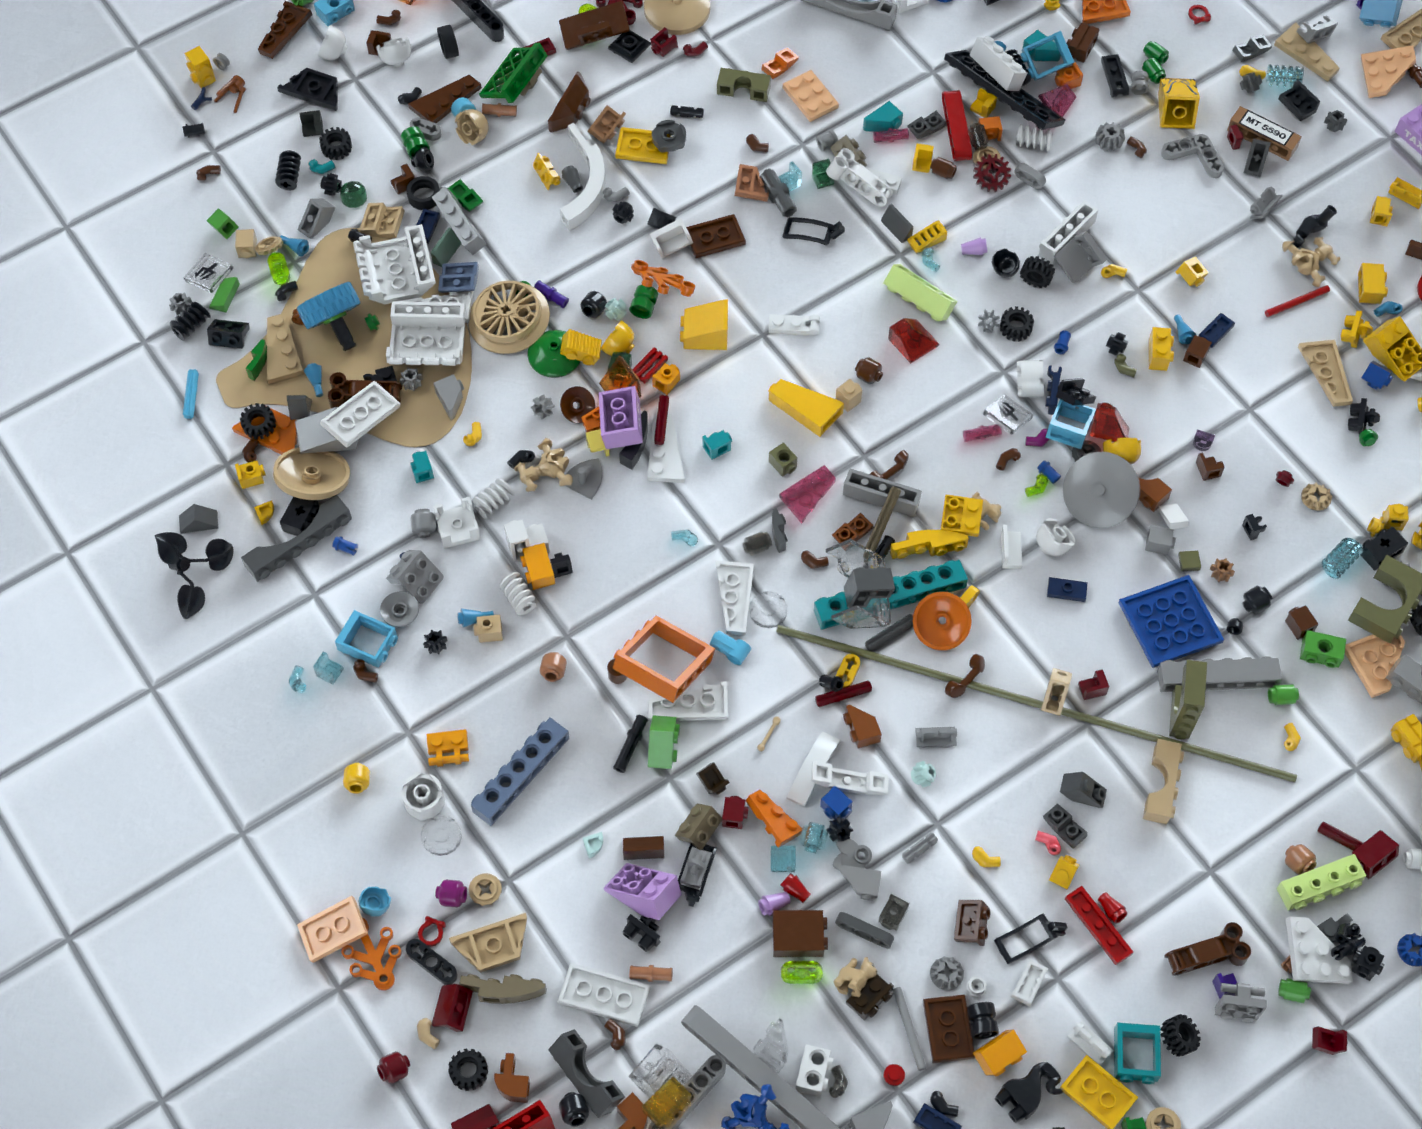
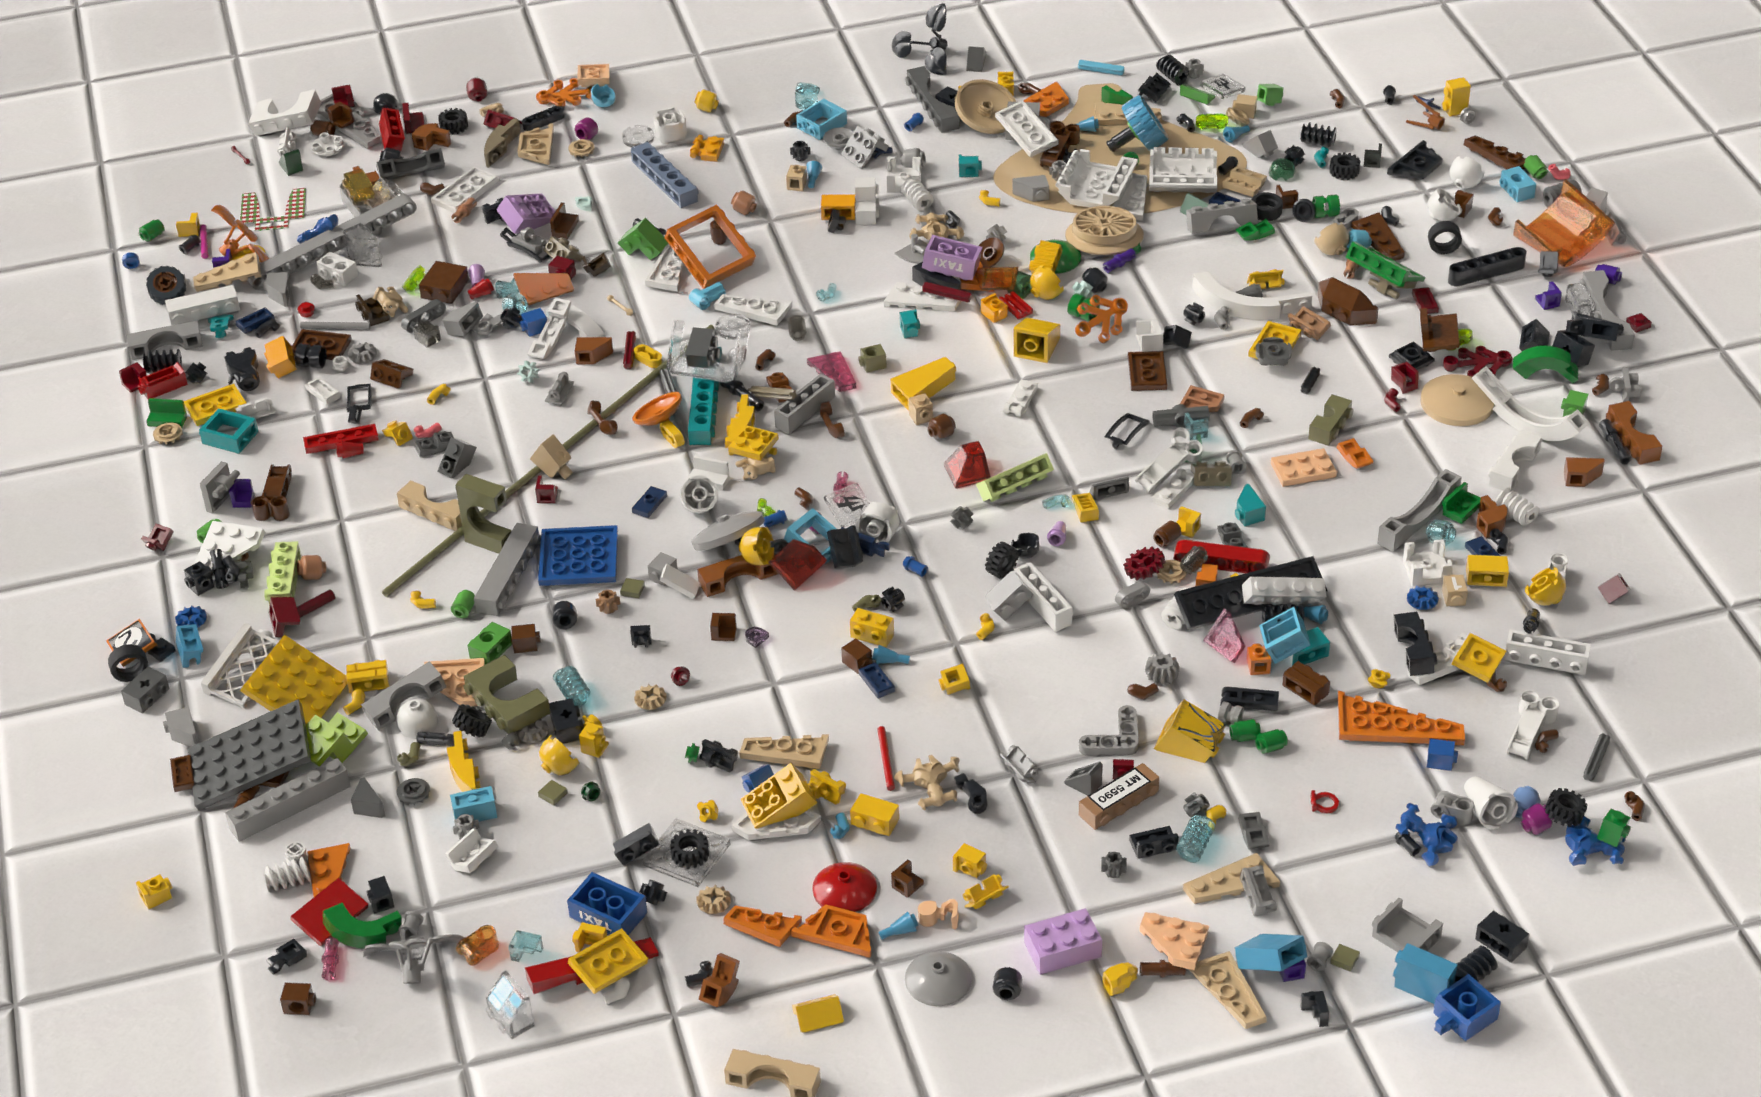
camera: 110 degrees right, 20 degrees down
black tyre [240,403,276,440] -> none
dark grey slope [287,395,312,420] -> none
red piece [418,916,446,947] -> none
sand blue slope [438,262,479,293] -> none
white piece [500,572,537,616] -> none
dark grey slope [772,508,788,553] -> none
black pin [819,674,844,692] -> none
clear pink pin [873,128,909,143] -> none
light grey axle [902,833,938,863] -> none
black tyre [1000,306,1034,342] -> none
black tyre [1160,1014,1201,1057] -> none
black hinge [1227,618,1243,635] -> none

